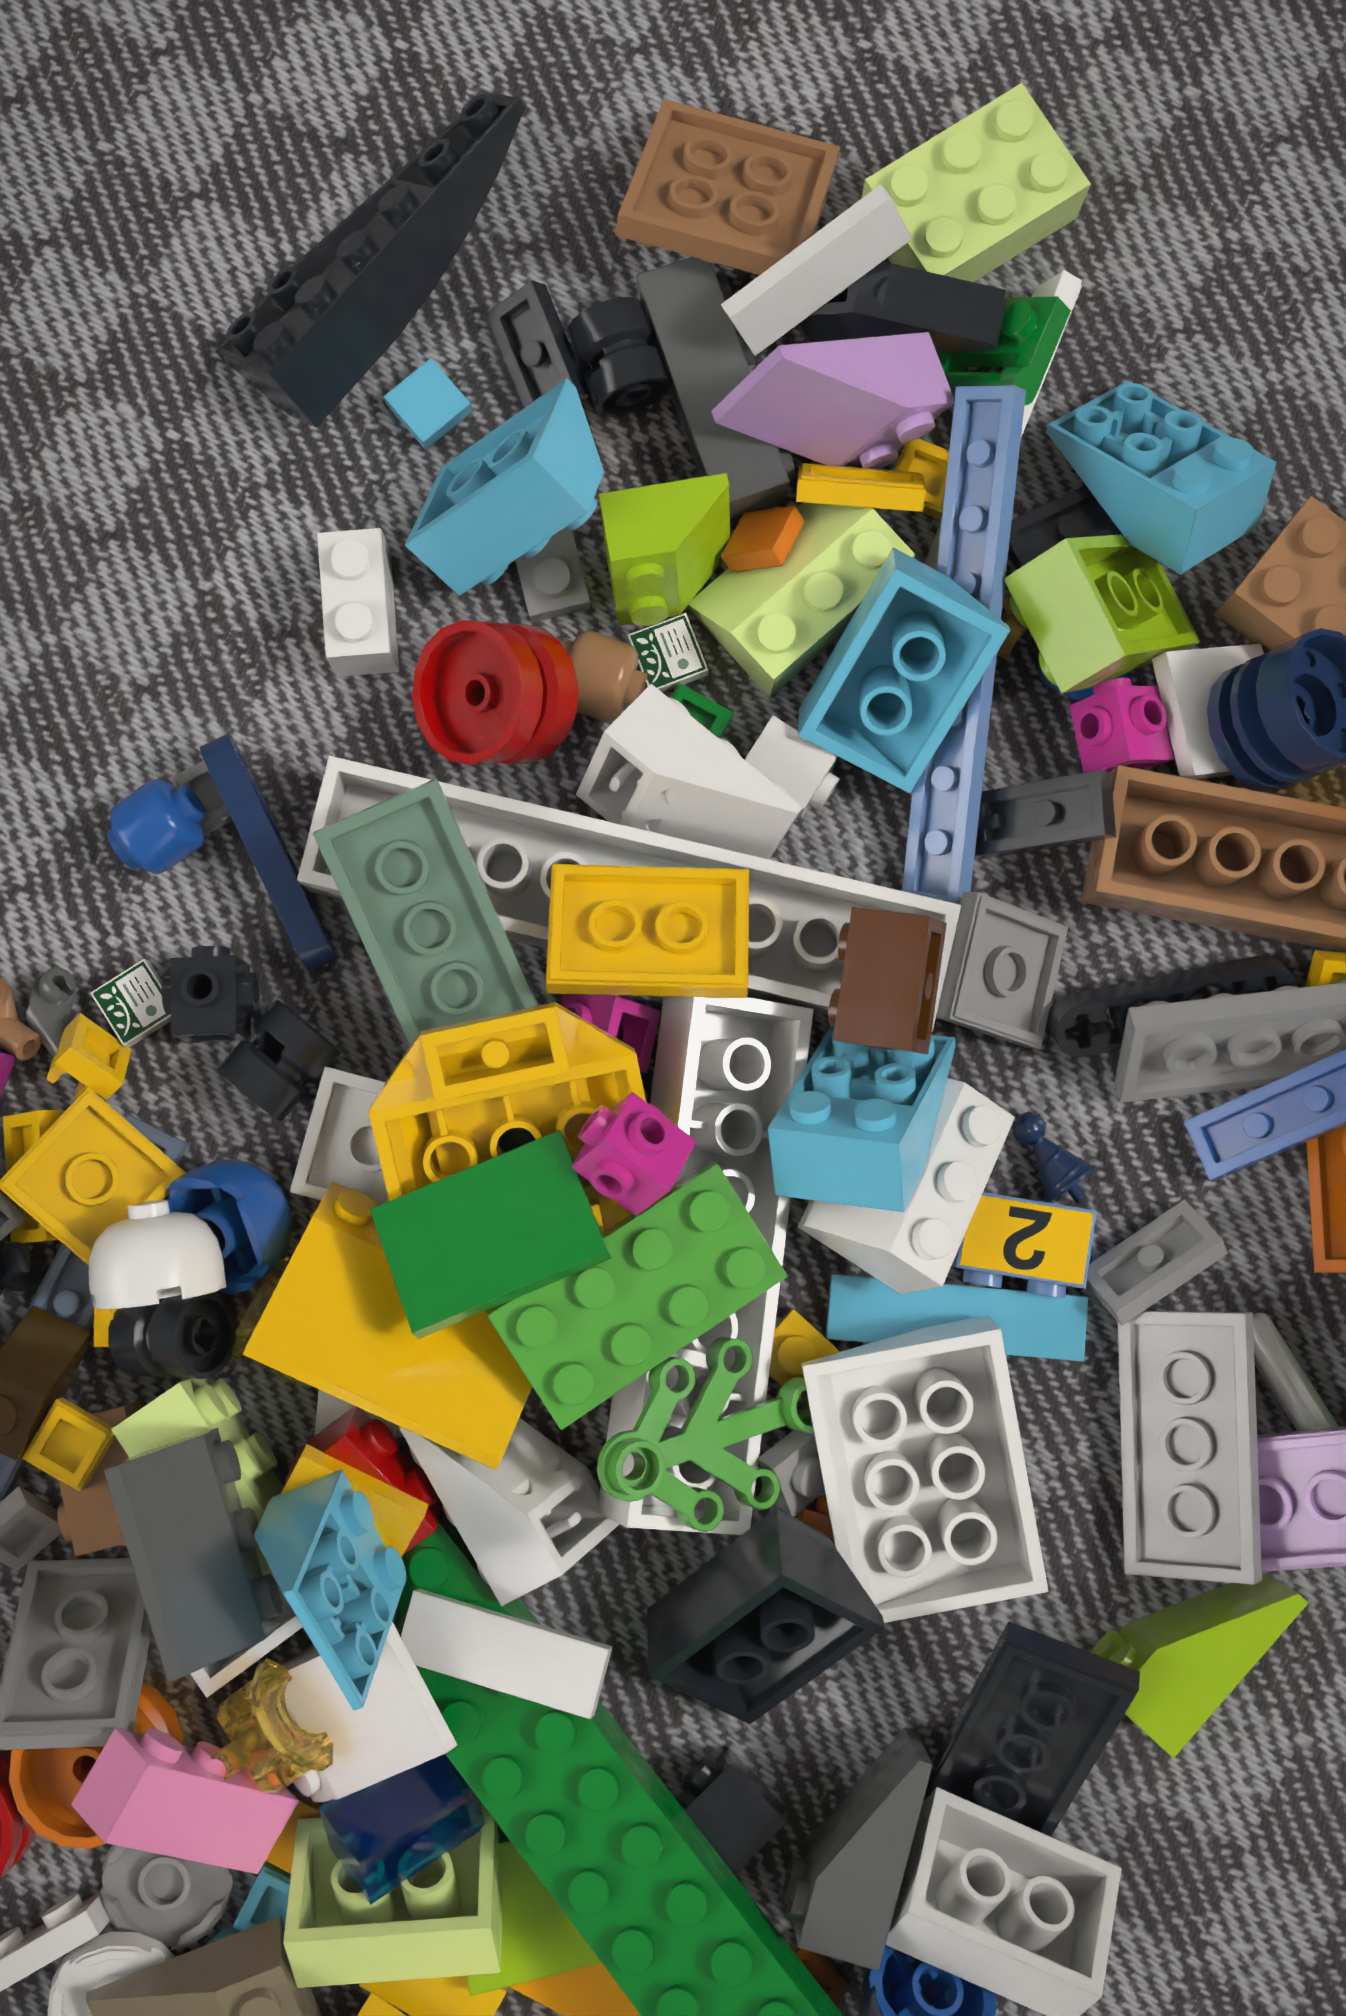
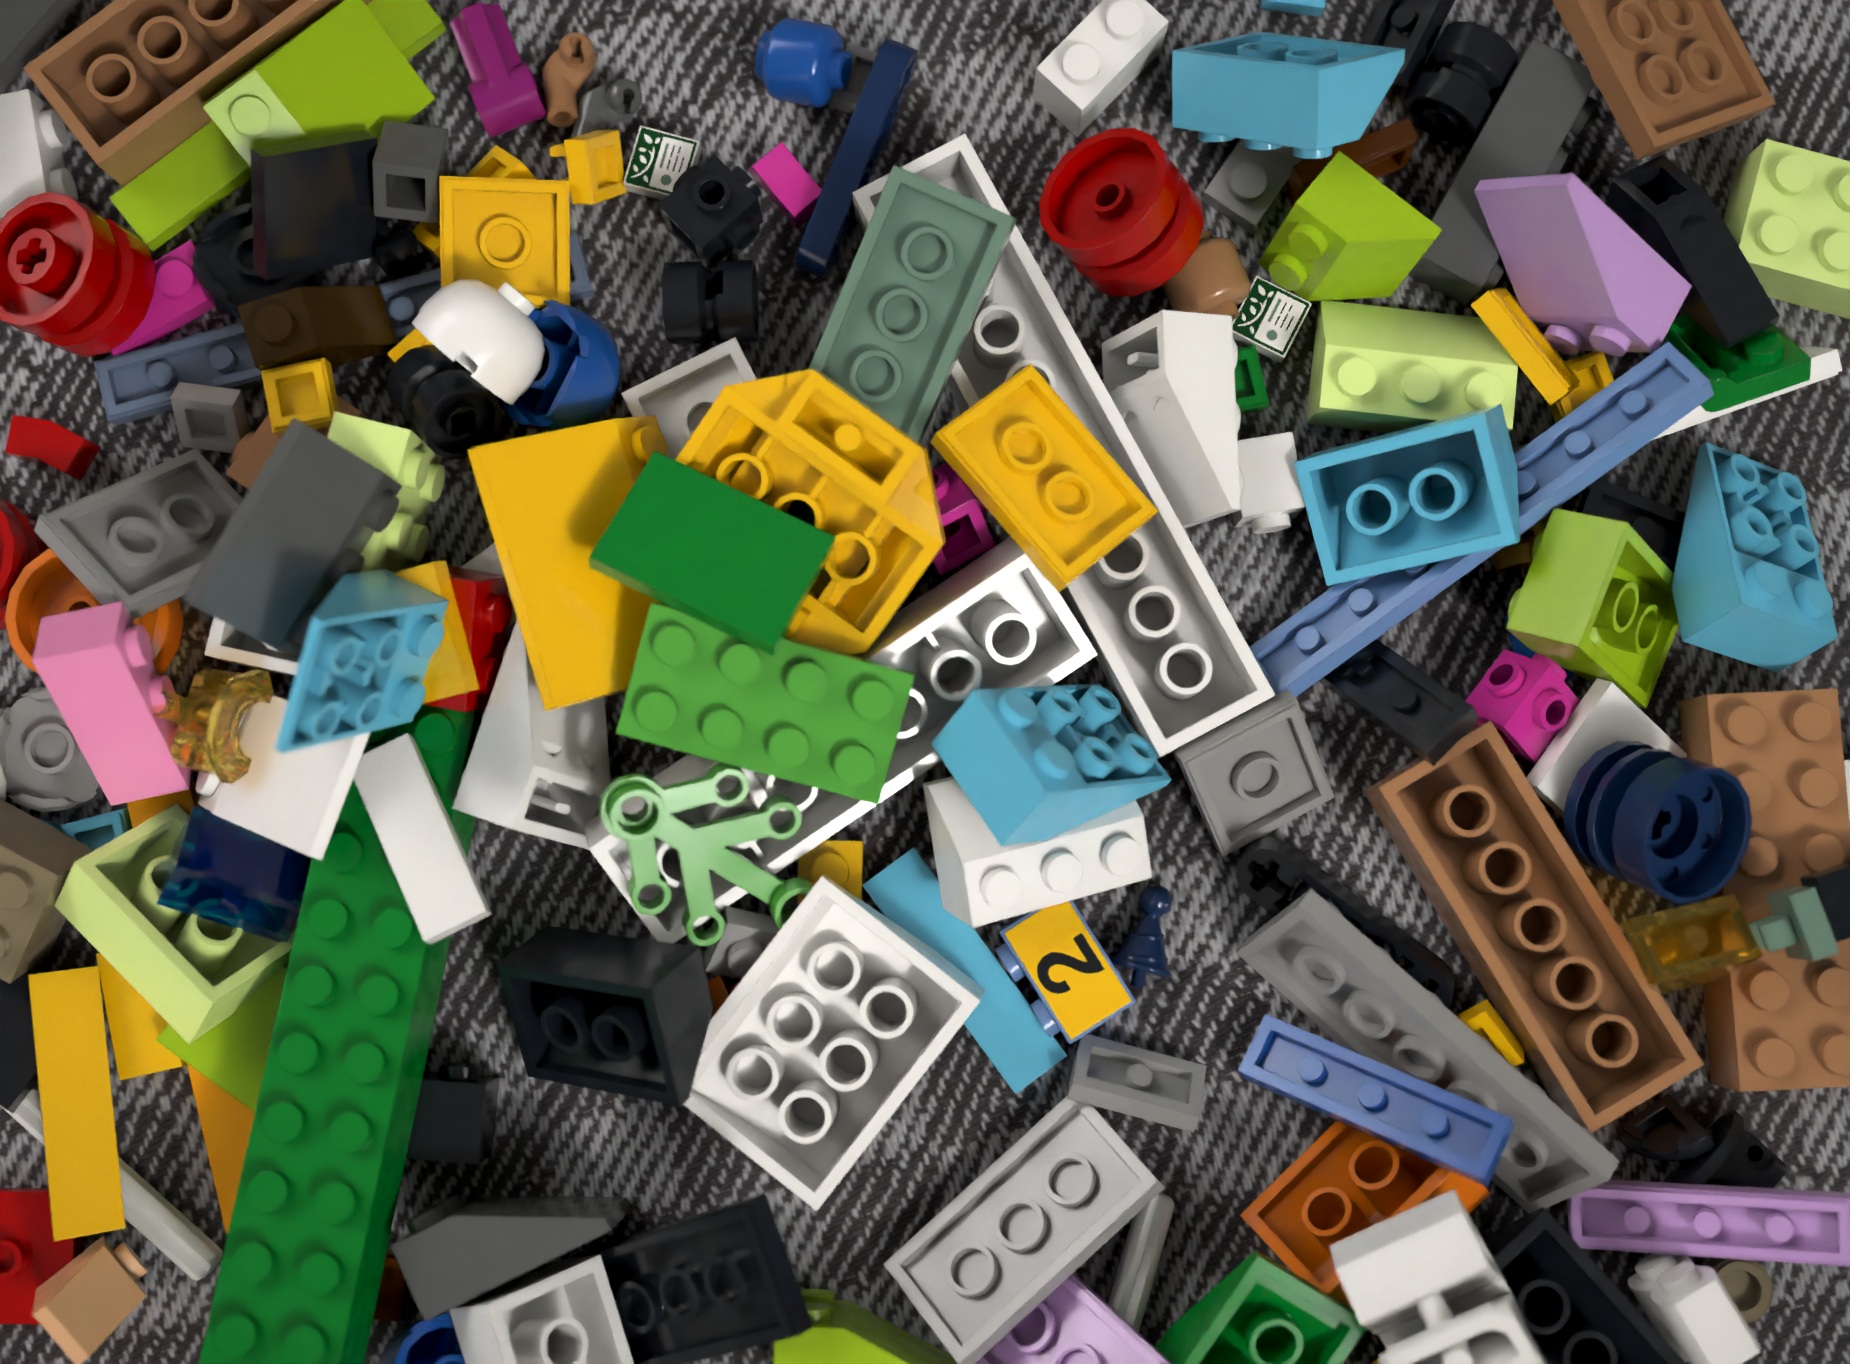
camera: 55 degrees right, 0 degrees up
dark pink brick [571,1092,697,1216] -> none
white tile [721,184,912,356] -> none
orange tile [721,505,805,572] -> none
reddish brown brick [828,907,947,1055] -> none
none -> dark pink piece [748,142,822,229]
none -> reddish brown tile [1286,117,1418,207]

